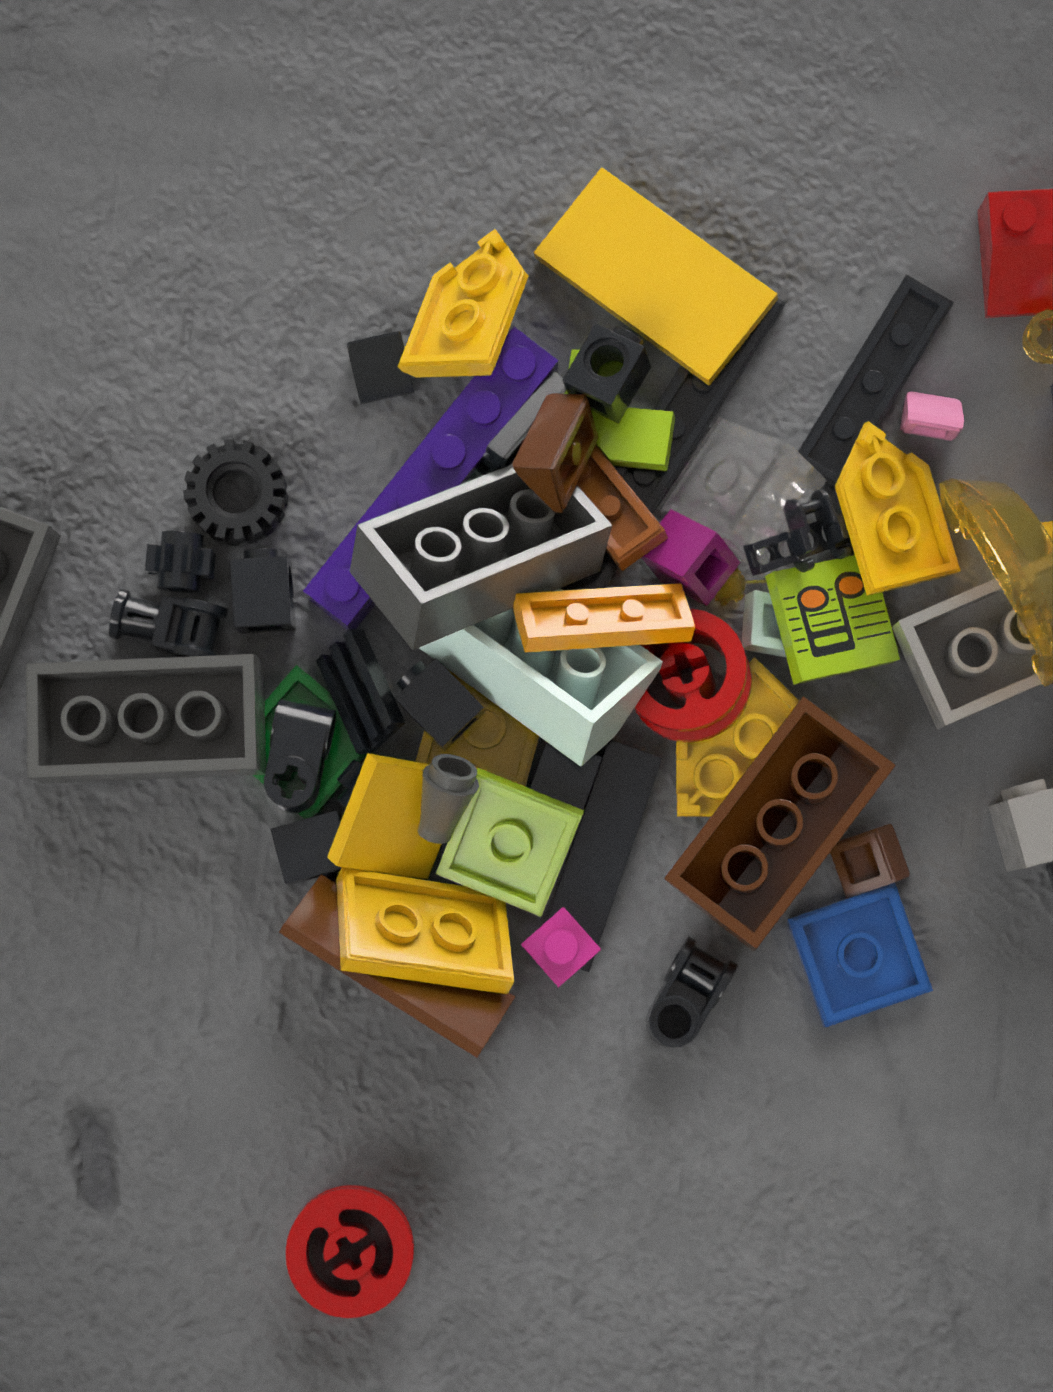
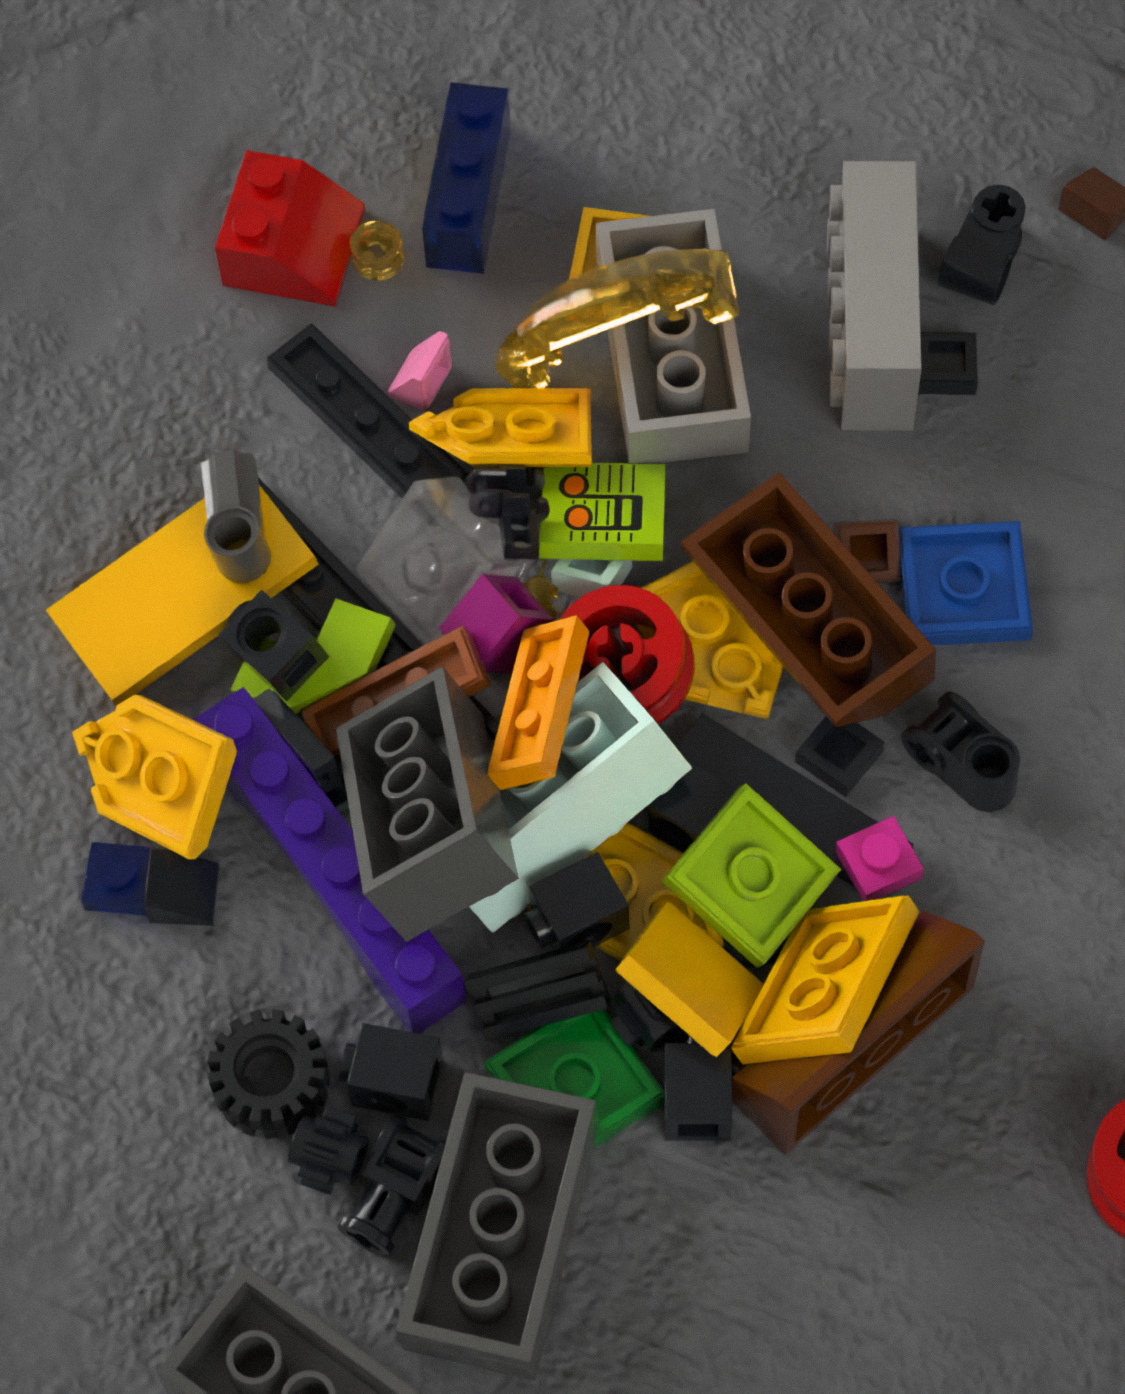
camera: 75 degrees left, 20 degrees down
black piece [264,700,337,813] -> none
dark grey cone [418,754,479,844] -> none
reddish brown slope [512,393,598,513] -> none
none -> clear blue plate [81,842,154,916]
none -> dark grey piece [201,449,271,583]
none -> black tile [795,716,884,797]

